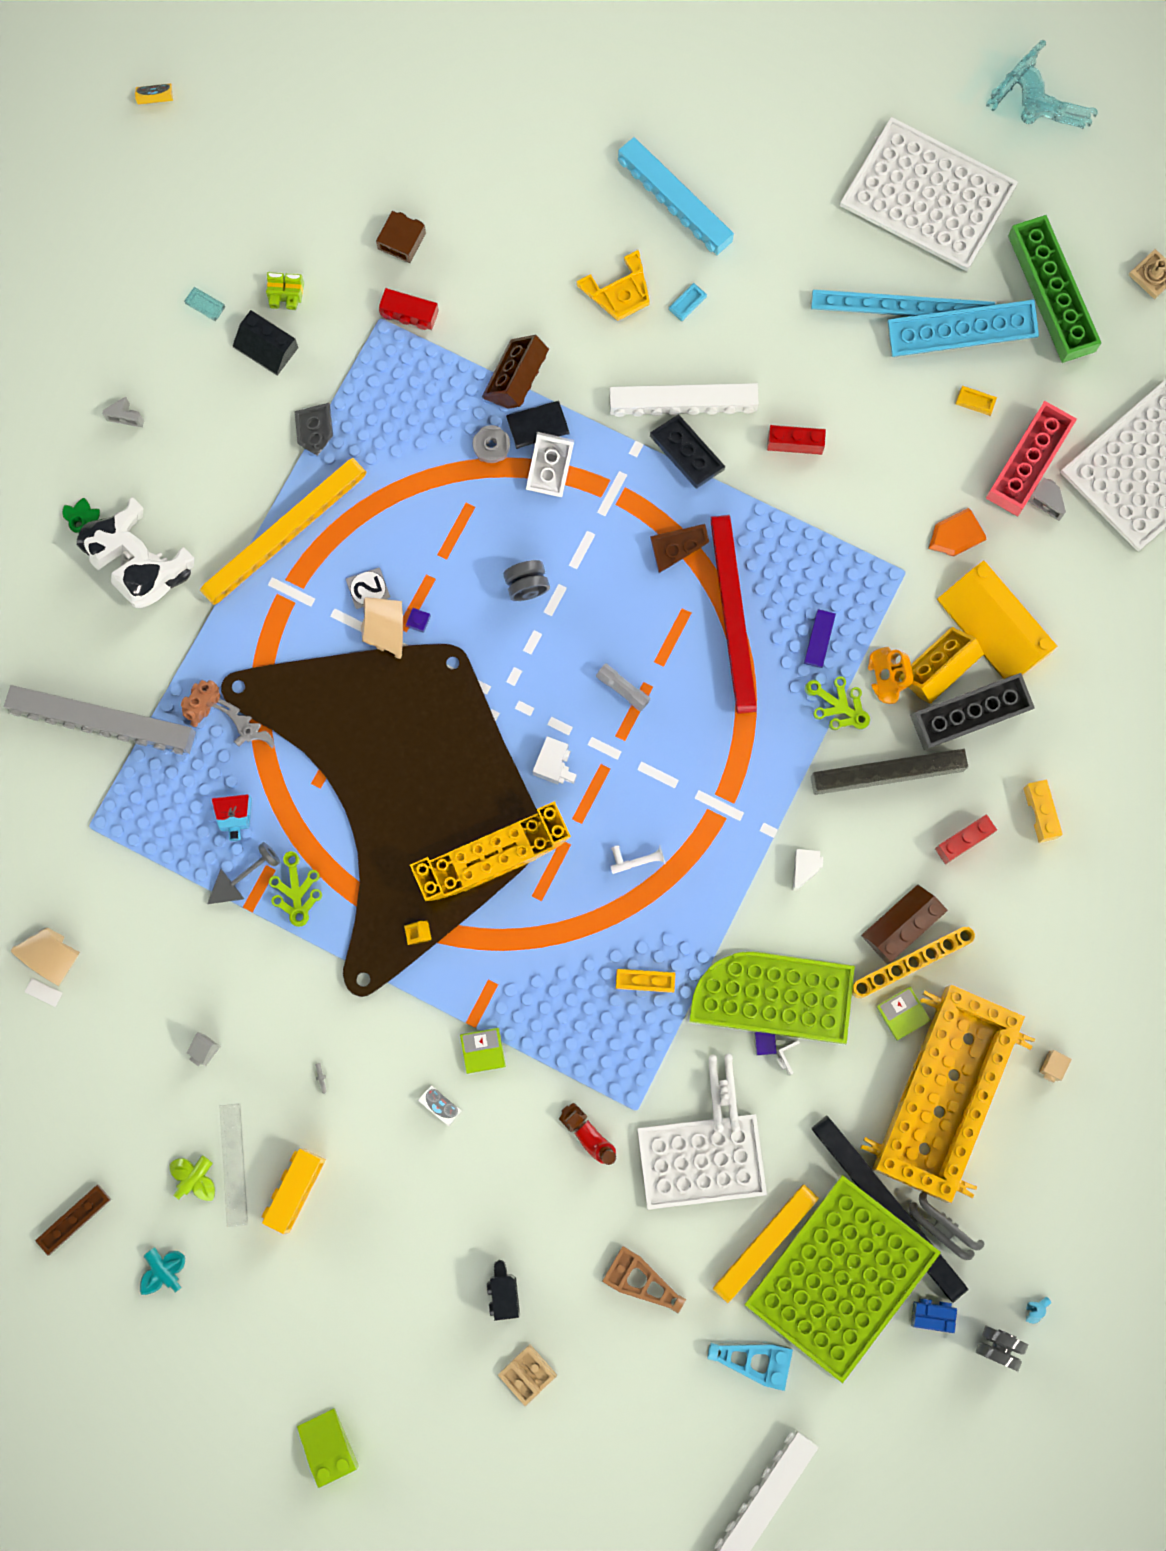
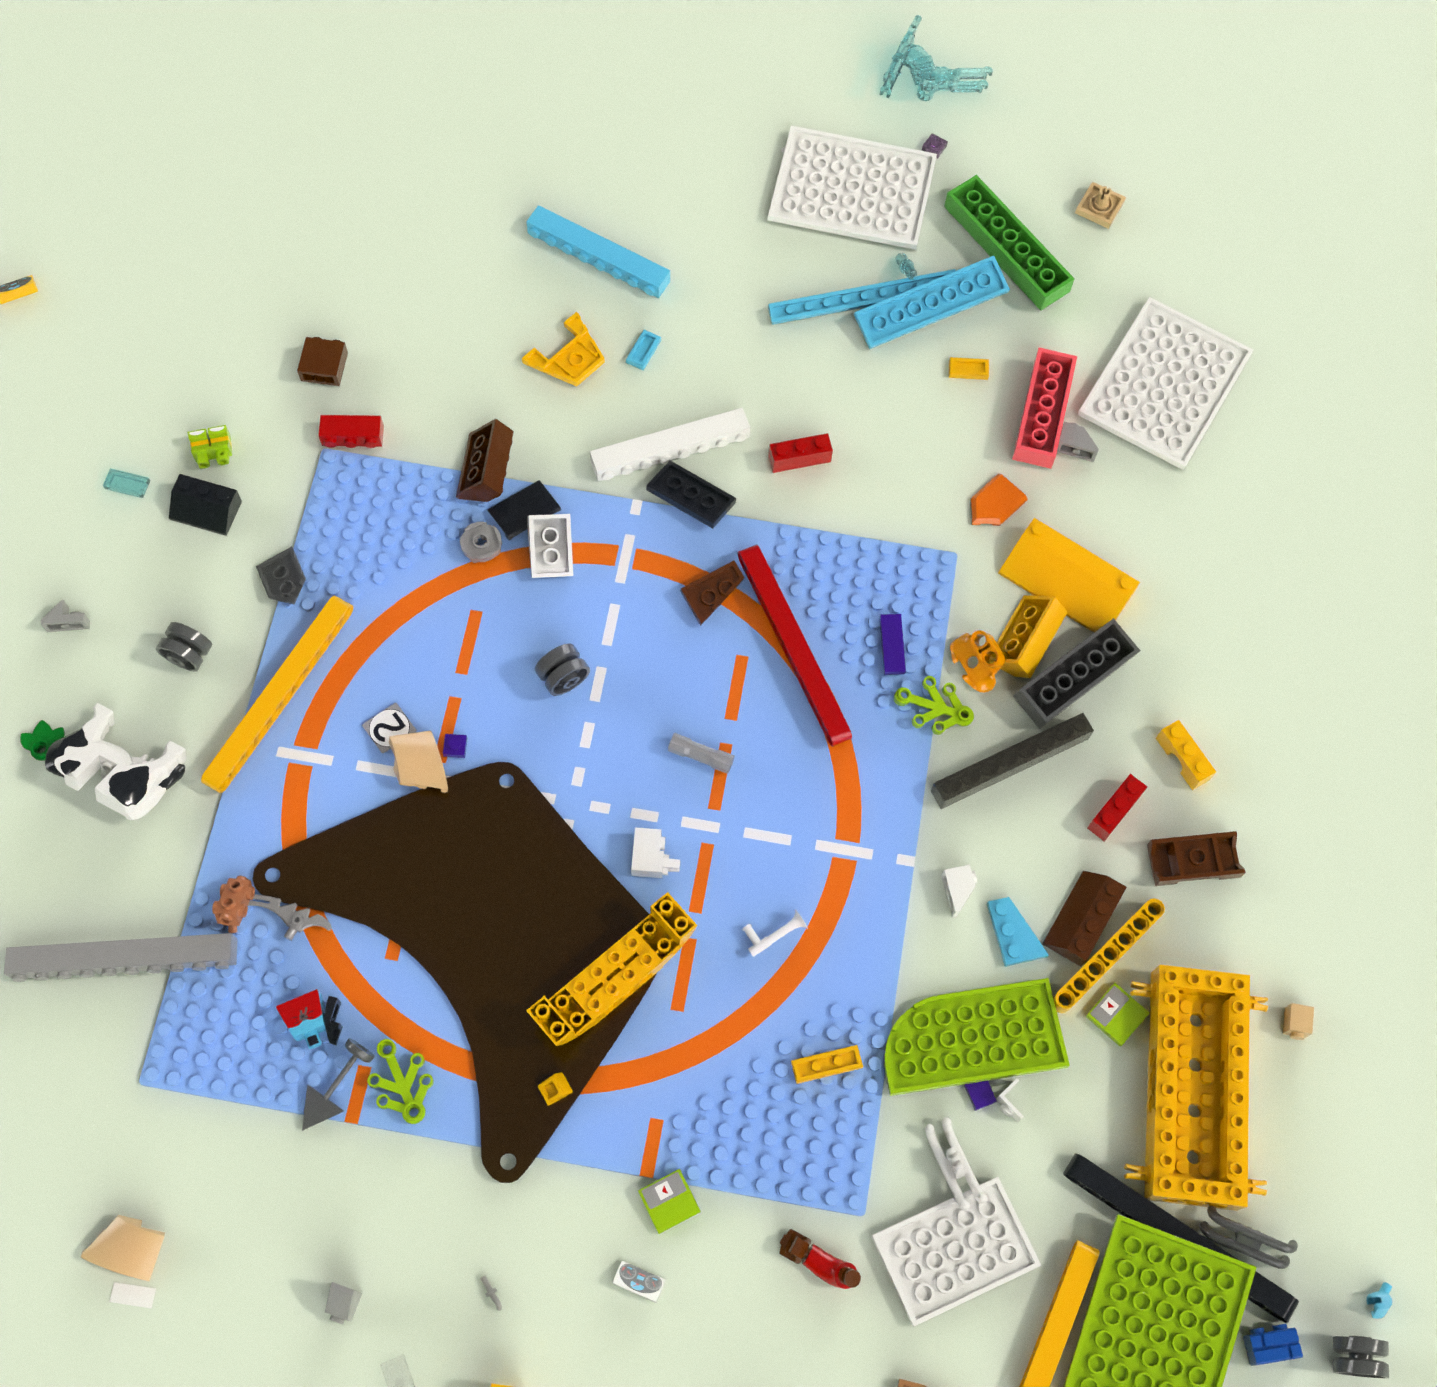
camera: 20 degrees left, 10 degrees down
none -> dark grey wheel [156,622,213,672]
none -> black slope [324,996,343,1045]
none -> clear light blue axle [895,253,917,280]
none -> clear purple plate [922,133,948,159]
none -> medium azure wing [987,897,1049,967]
none -> reddish brown piece [1147,831,1246,886]

